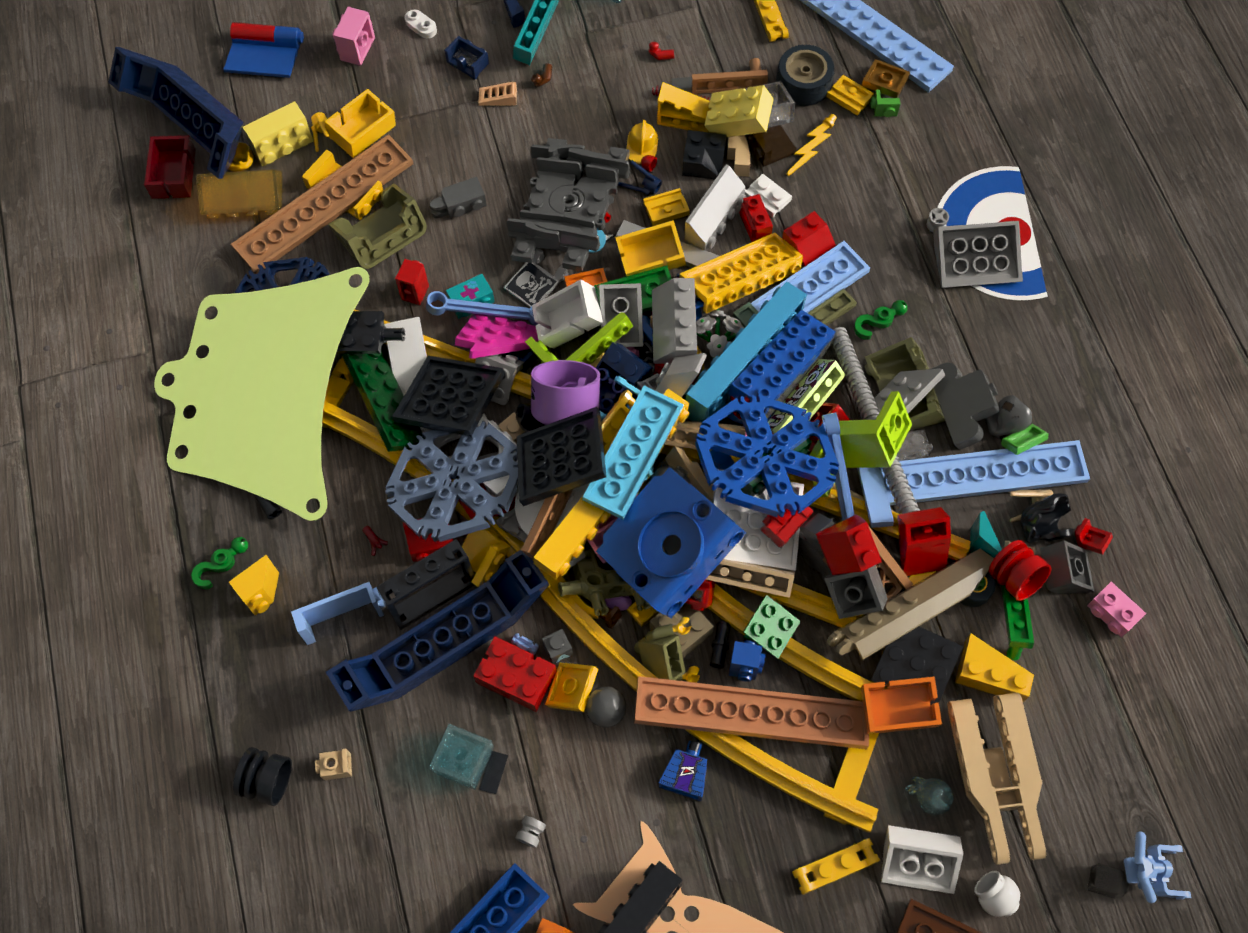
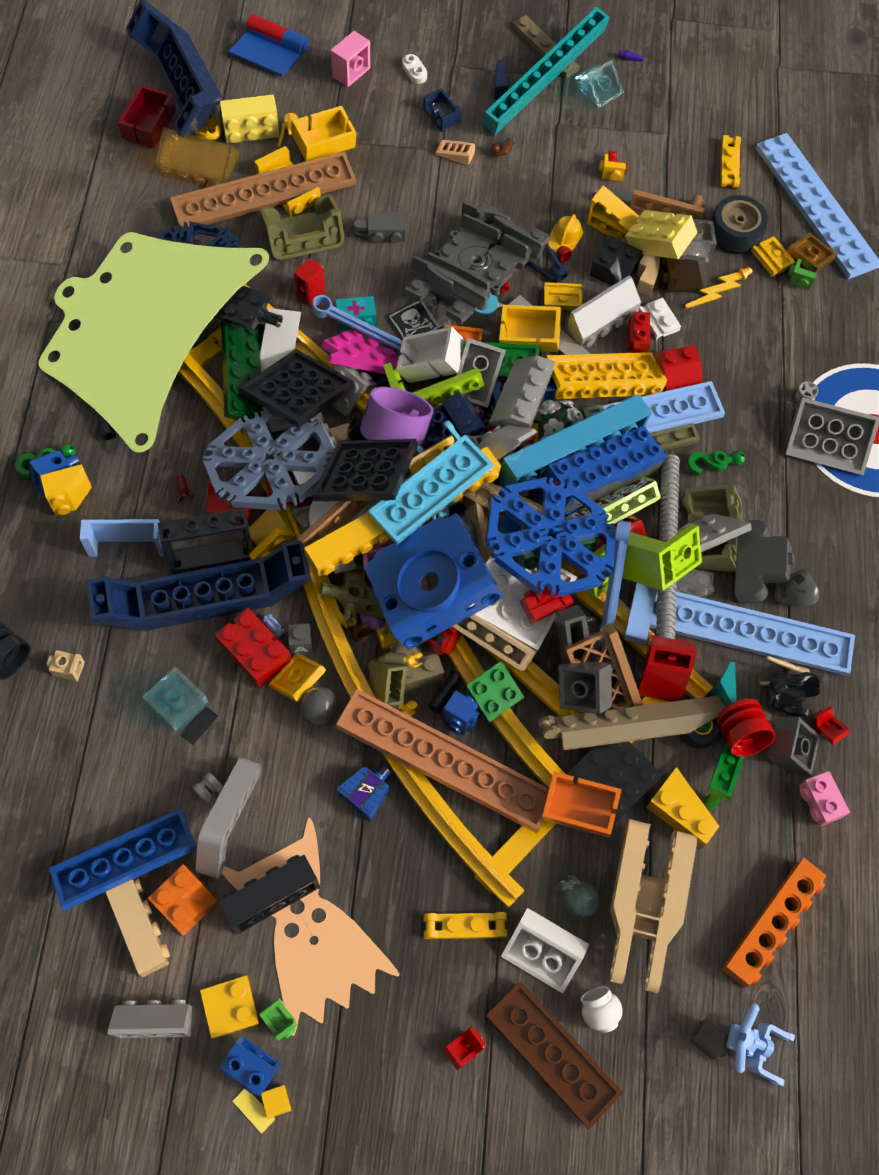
camera: 15 degrees right, 0 degrees up
red slope [816,514,882,575] -> none
bright green tile [1001,424,1049,455] -> none
none -> blue torso [29,451,80,498]
none -> light grey beam [196,757,262,879]
none -> yellow bracket [599,154,626,181]
none -> orange brick [721,858,827,988]

